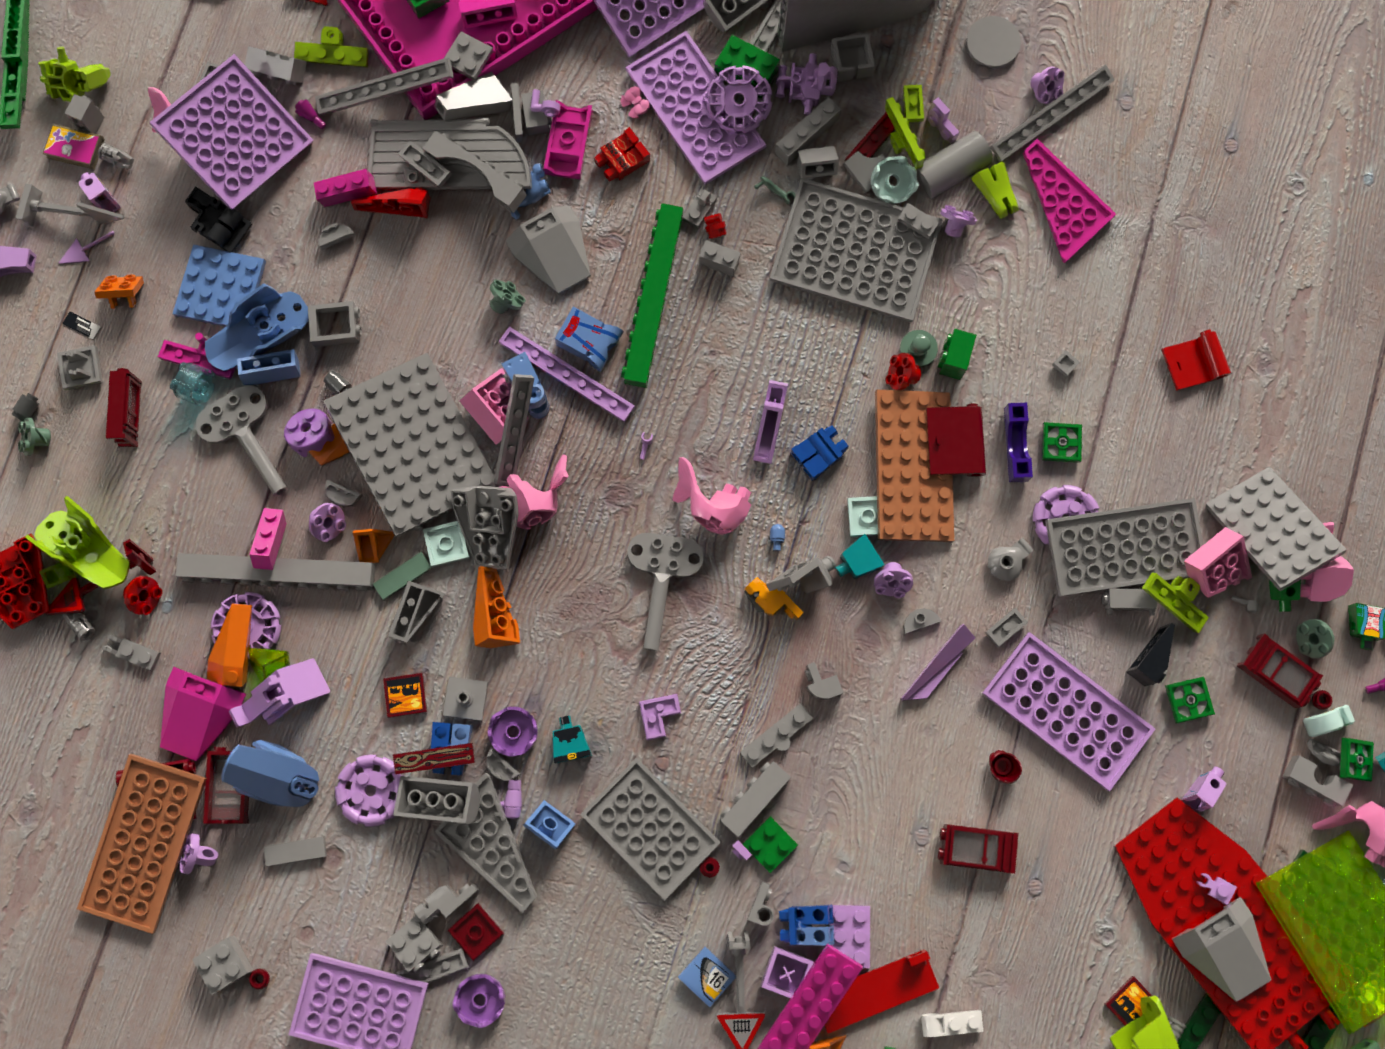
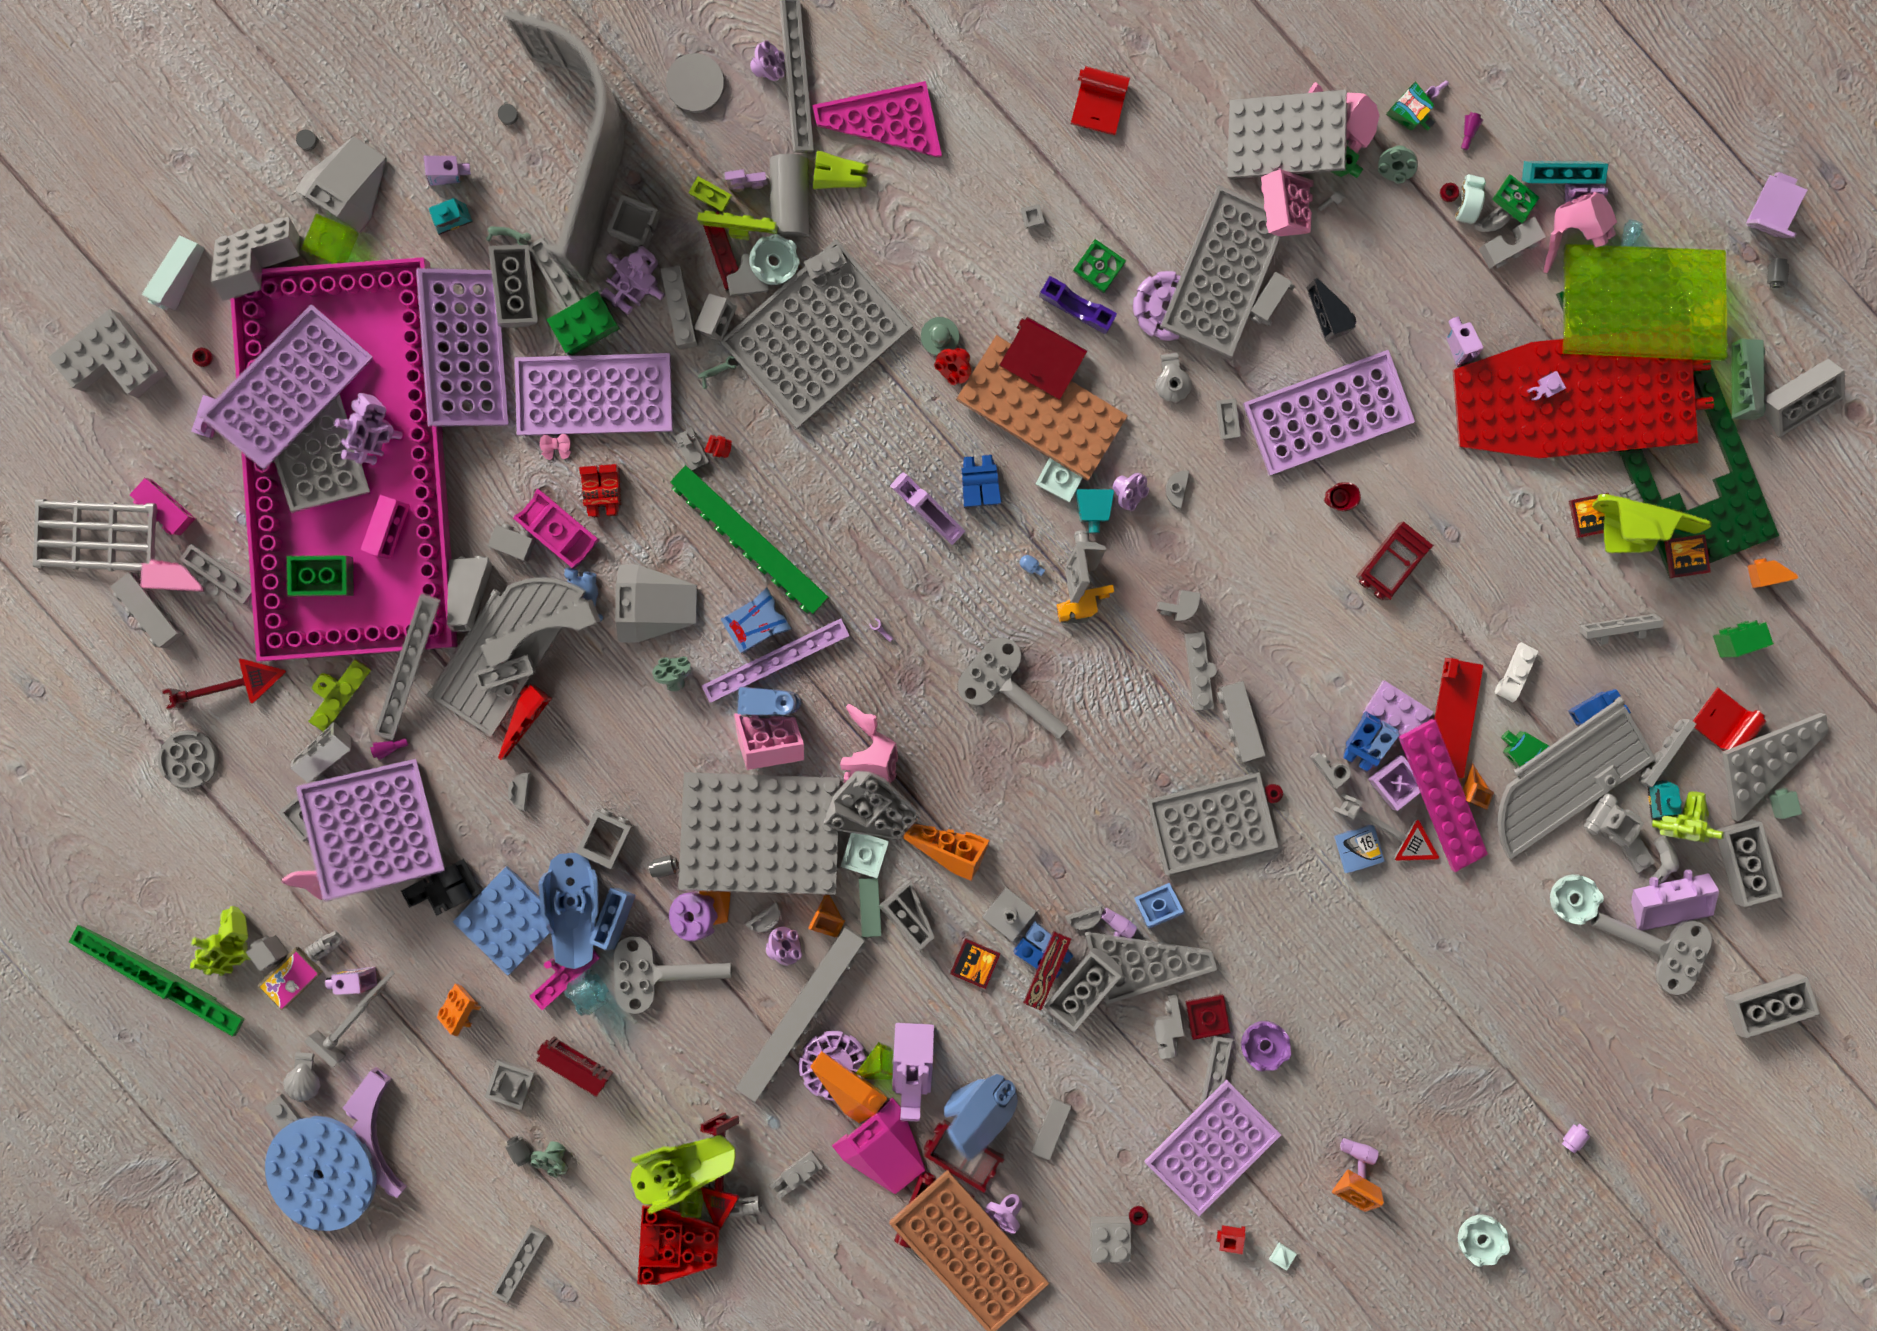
camera: 55 degrees left, 10 degrees up
lavender piece [58,231,115,264] -> none
sticker [62,312,100,339] -> none
red plate [123,576,163,615] -> none
dark pink brick [249,508,287,570] -> none
dark pink brick [313,169,377,207] -> none
lavender plate [335,754,404,827] -> none
light grey plate [386,915,443,973] -> none
light grey plate [444,32,493,81] -> none
medium lavender plate [488,707,538,756] -> none
light grey plate [494,374,534,485] -> none
light grey tile [511,83,523,142] -> none
lavender plate [530,89,561,117] -> none
torso [553,716,592,764] -> none
lavender tile [639,694,681,740] -> none
bright pink hips [672,457,751,535] -> none
light grey brick [699,240,741,277] -> none
lavender plate [707,66,772,133] -> none
lavender plate [732,840,752,860] -> none
green plate [742,816,798,873] -> none
lavender wedge [901,624,975,701] -> none
green brick [937,329,976,380] -> none
lavender plate [940,205,977,238] -> none
lime plate [1142,573,1209,633] -> none
green piece [1165,676,1215,724] -> none
light grey wedge [1172,897,1271,1002] -> none
dark red door [1237,633,1323,708] -> none

